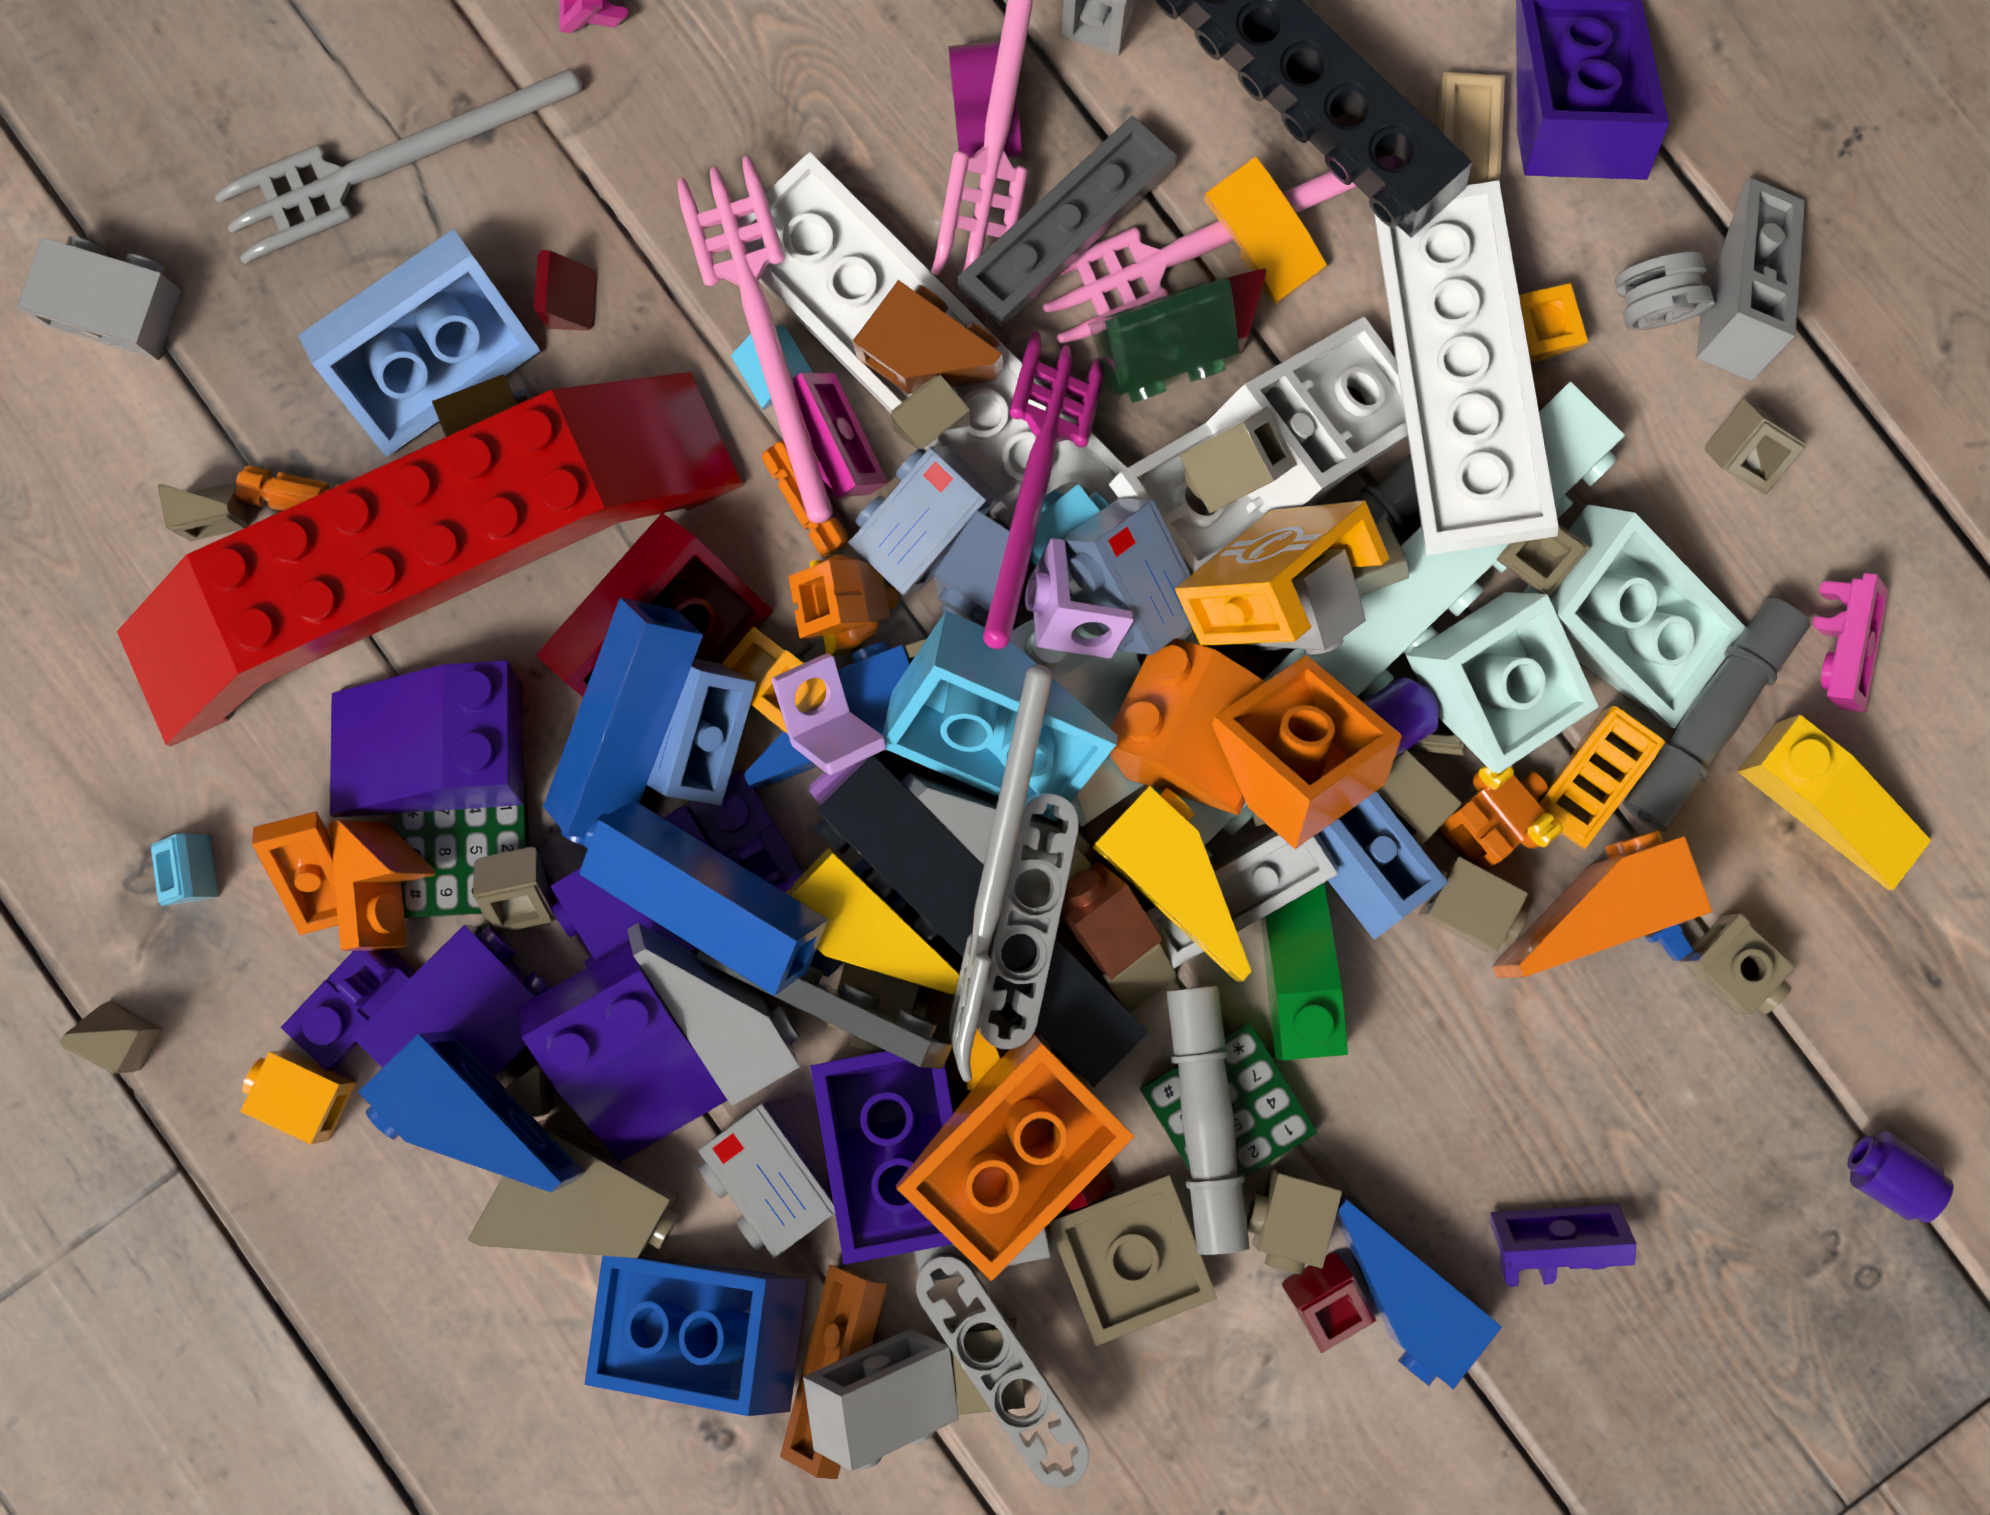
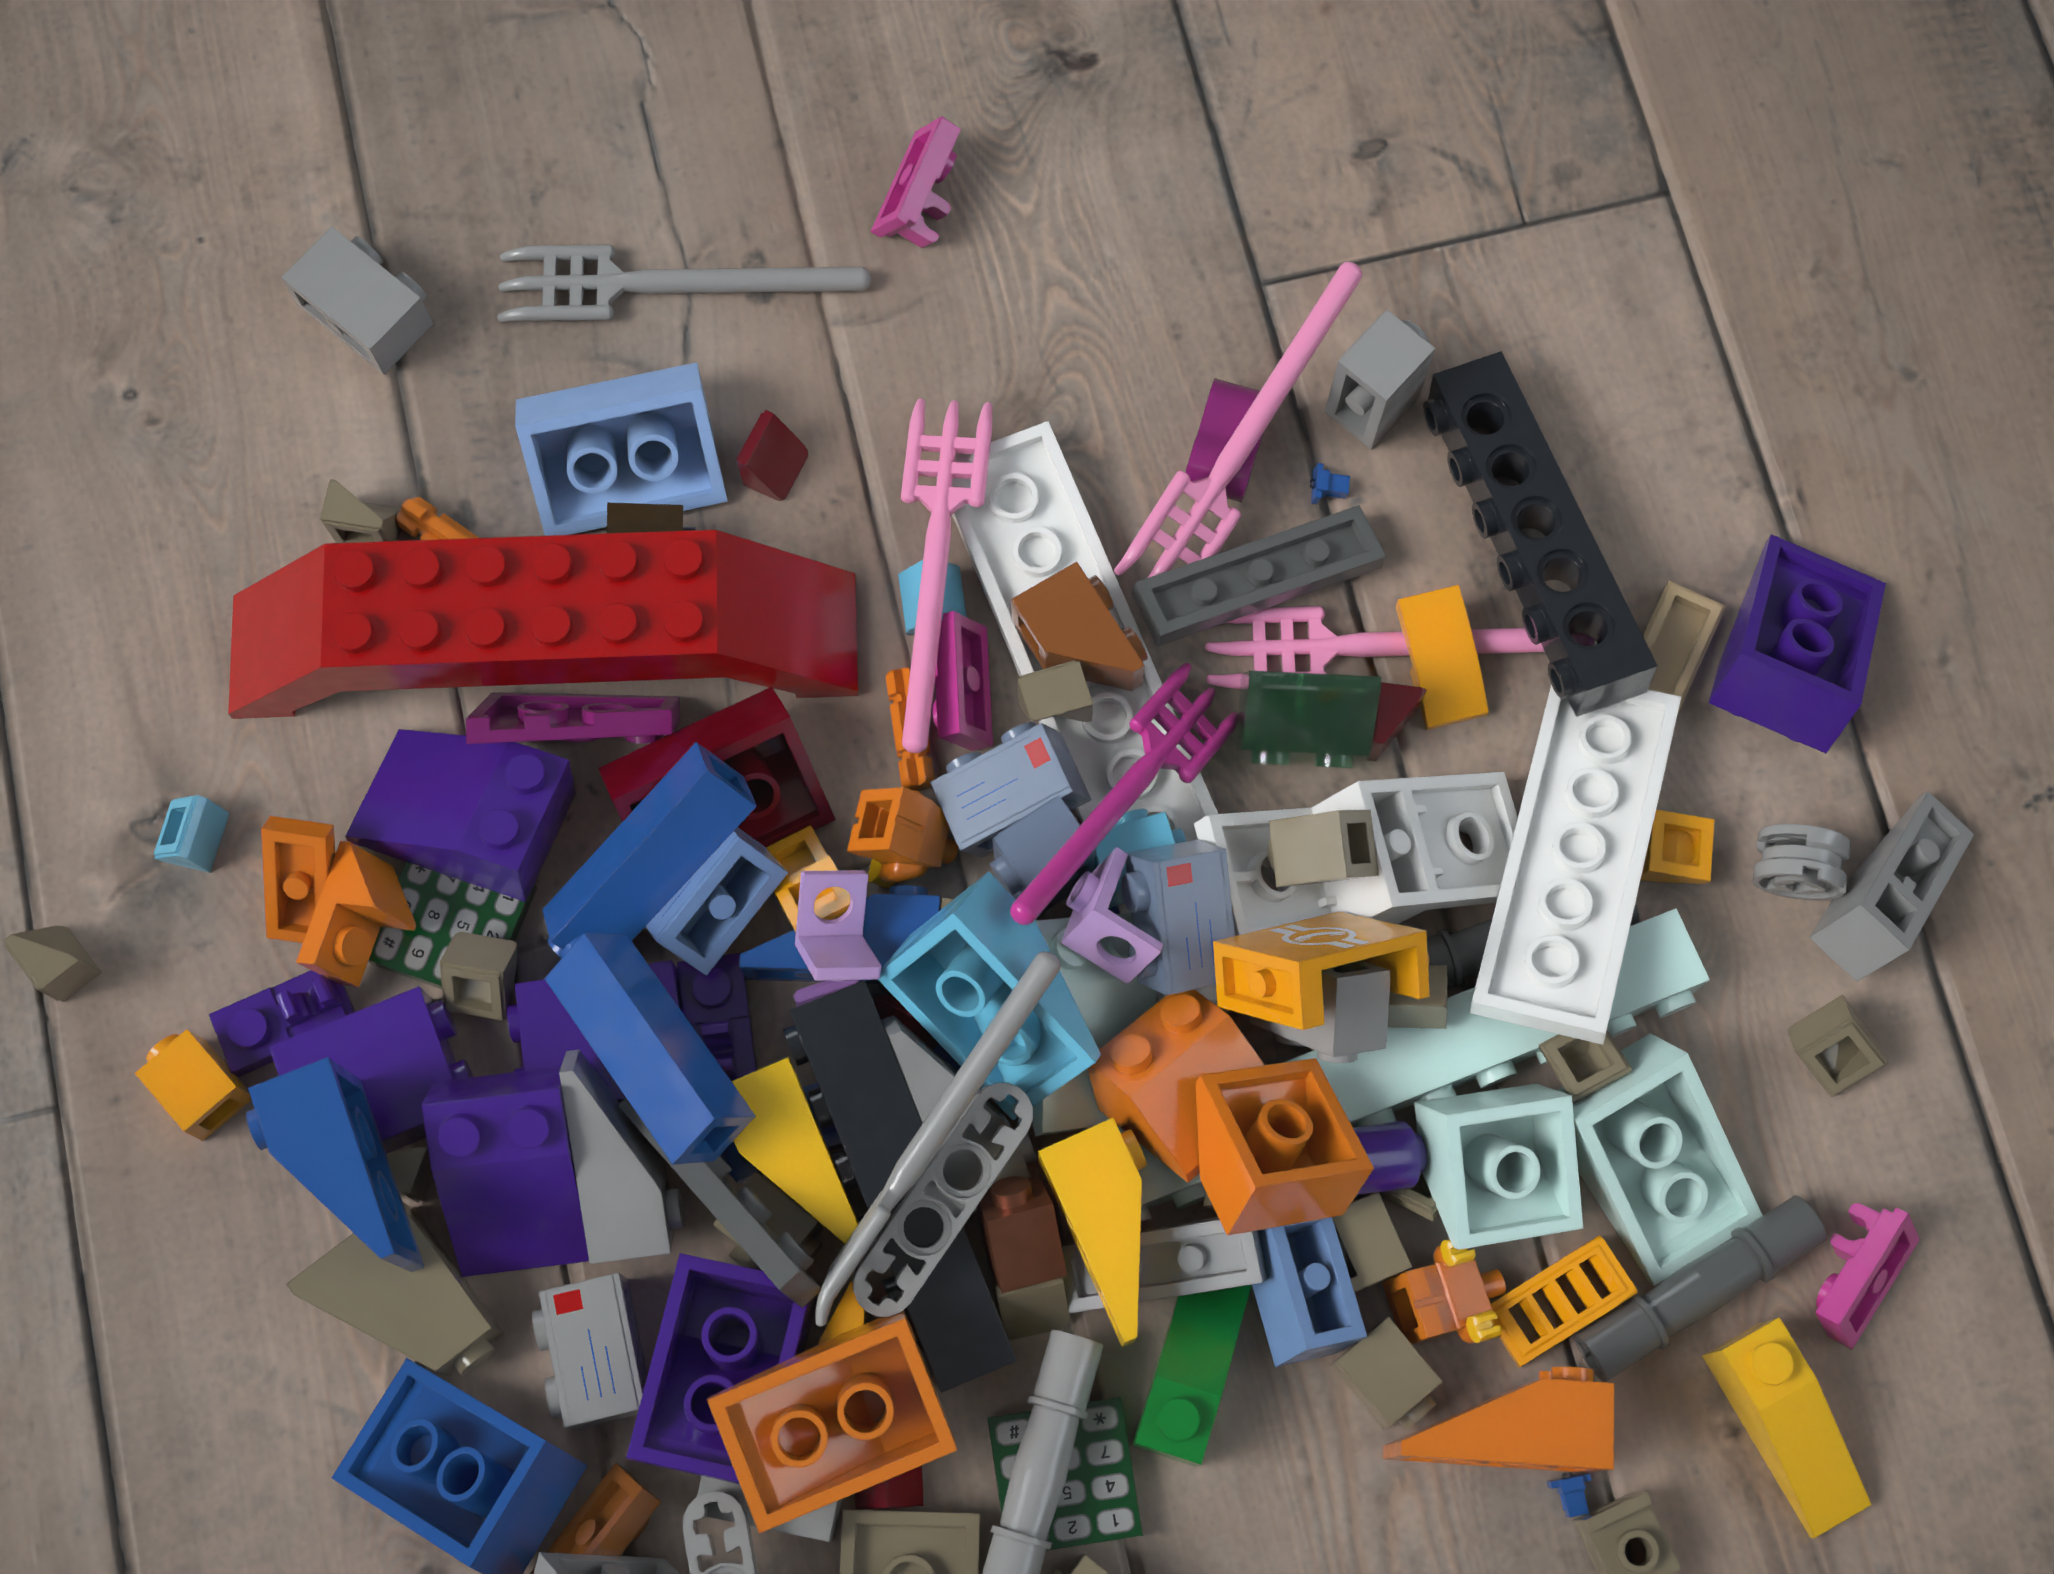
camera: 20 degrees right, 10 degrees down
none -> magenta wing [466,692,680,744]
none -> blue piece [1310,463,1350,505]

